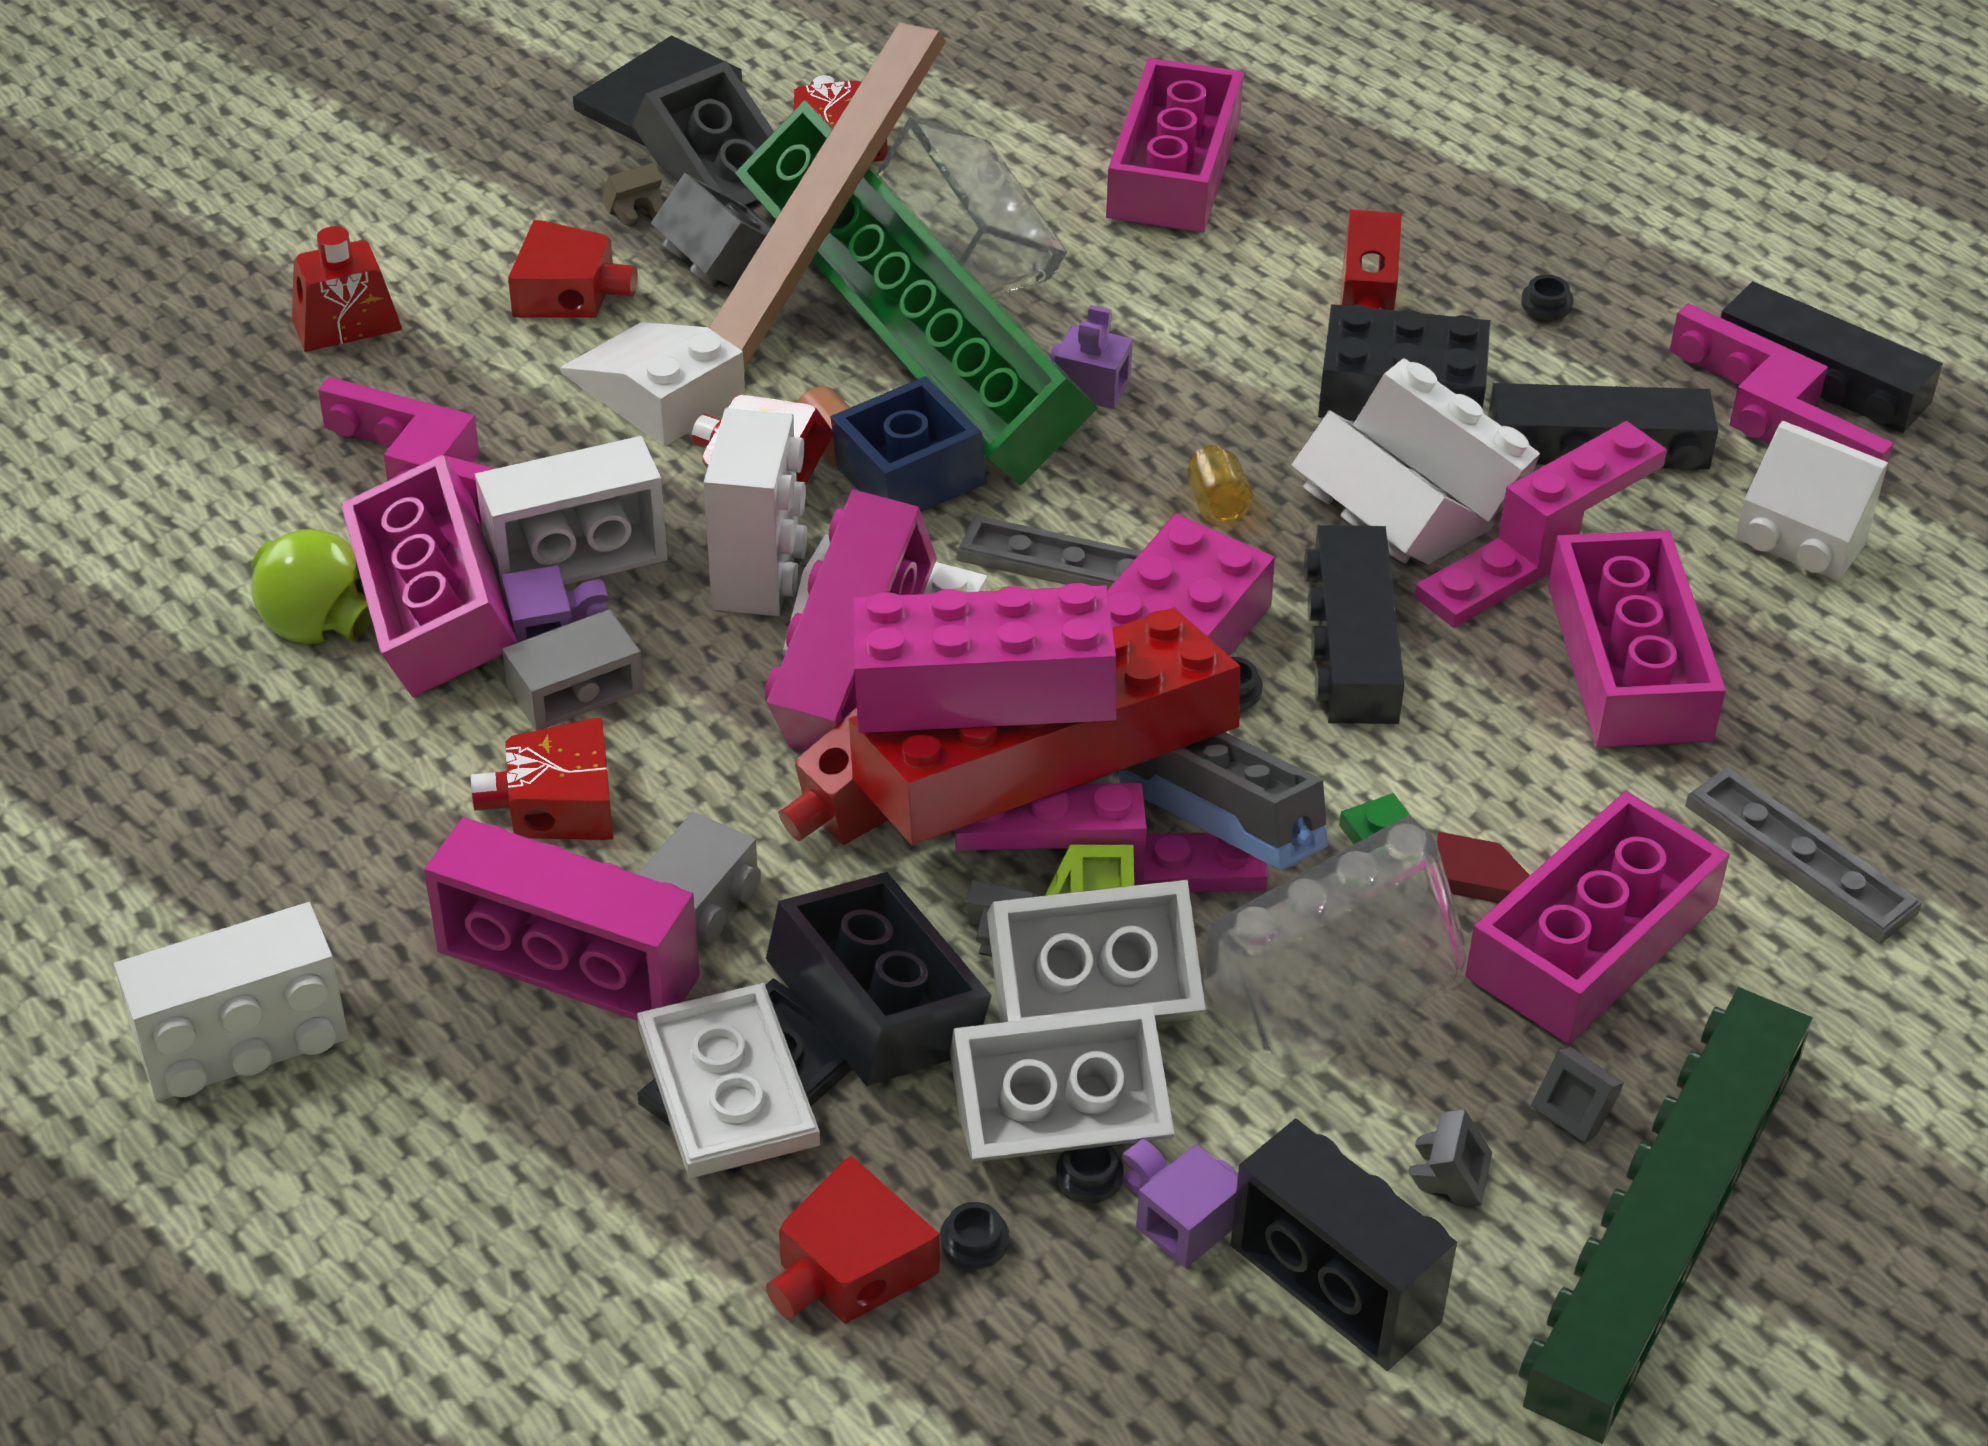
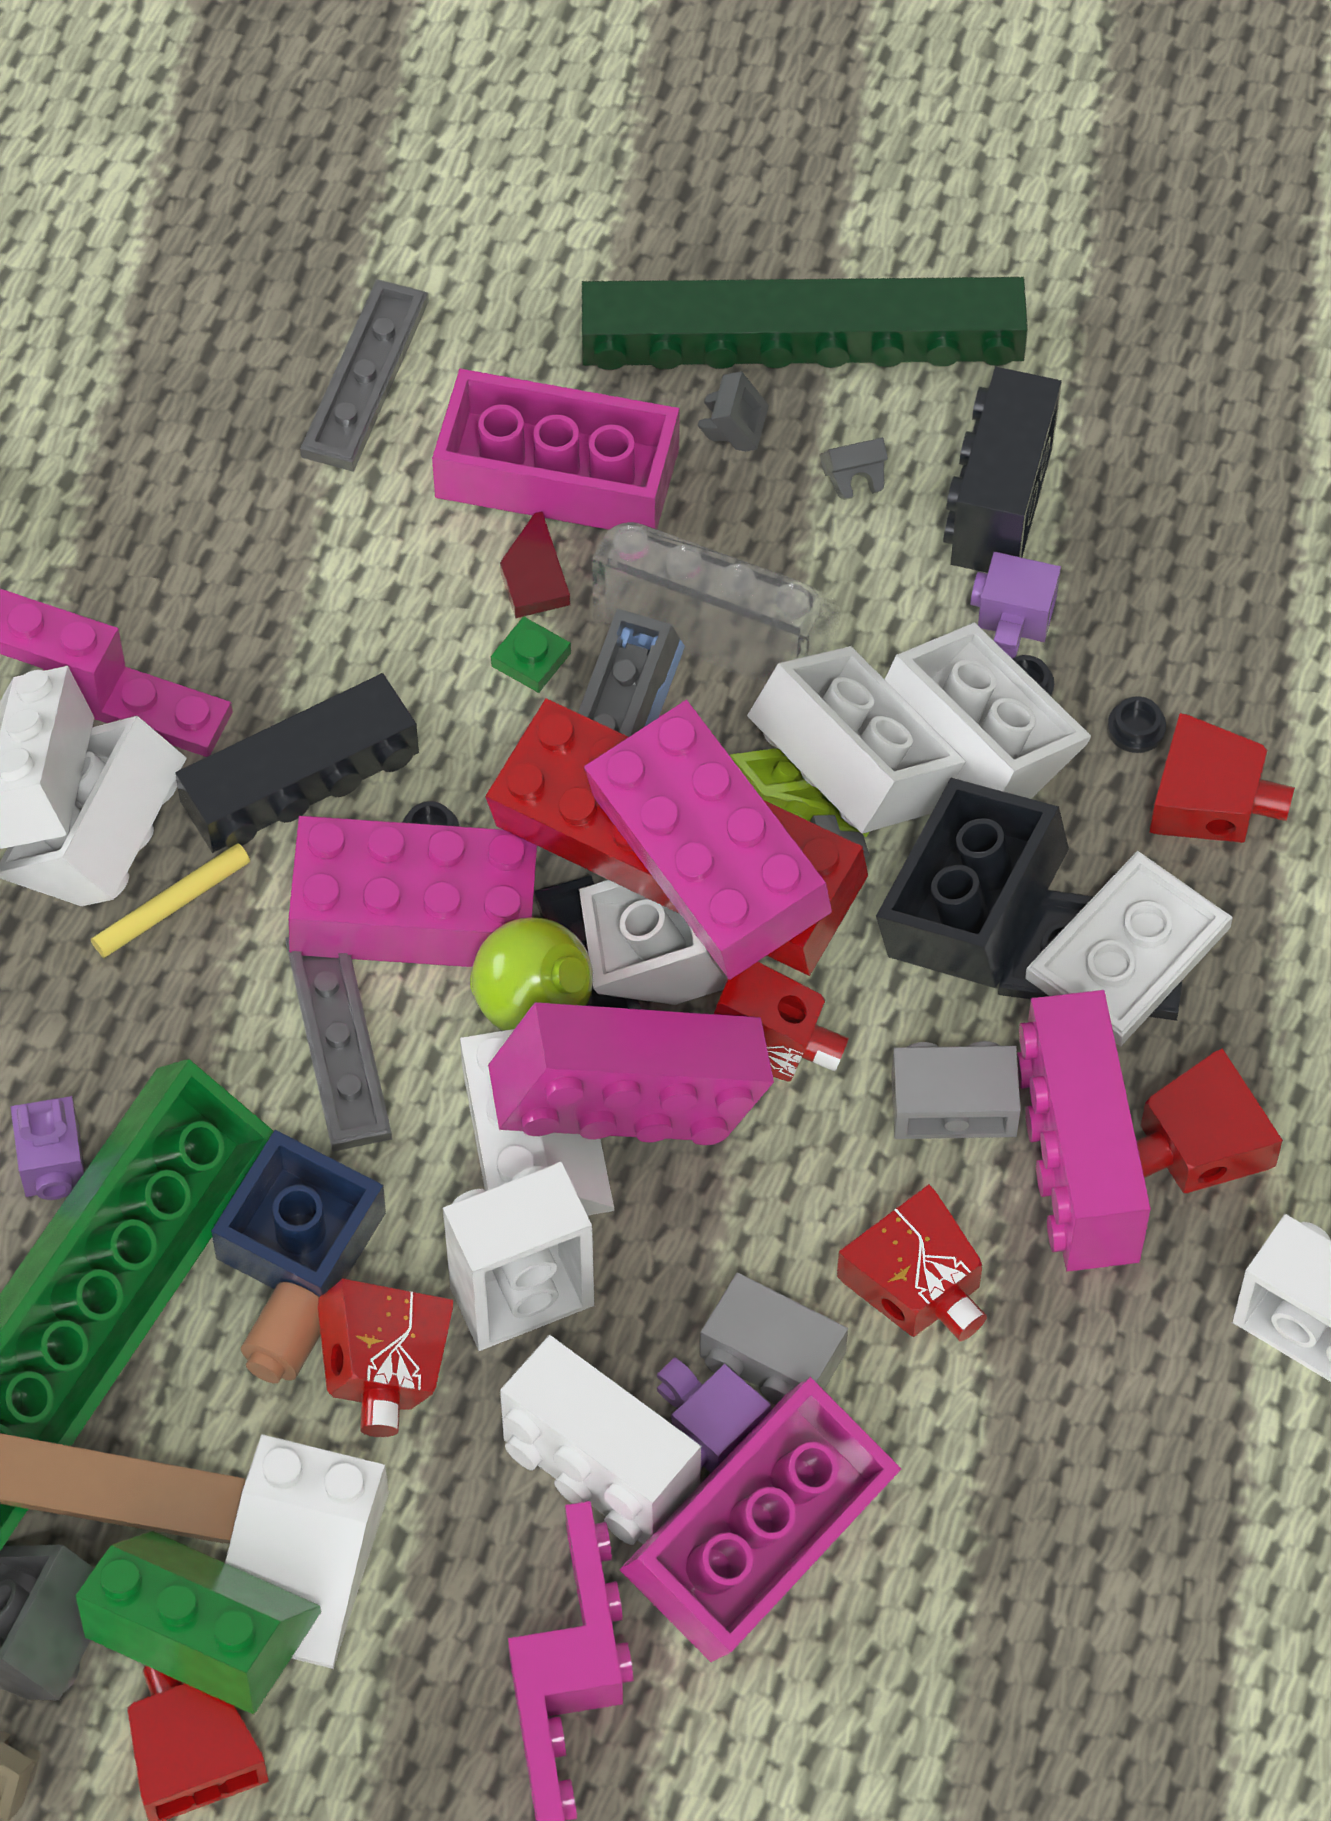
camera: 120 degrees left, 15 degrees up
lime brick [251,529,373,644] -> none
clear yellow brick [1187,445,1253,522] -> none
dark pink brick [1548,530,1726,747] -> none
none -> green slope [76,1531,321,1715]
none -> light yellow bar [91,843,250,958]
none -> red torso [1136,1048,1283,1194]

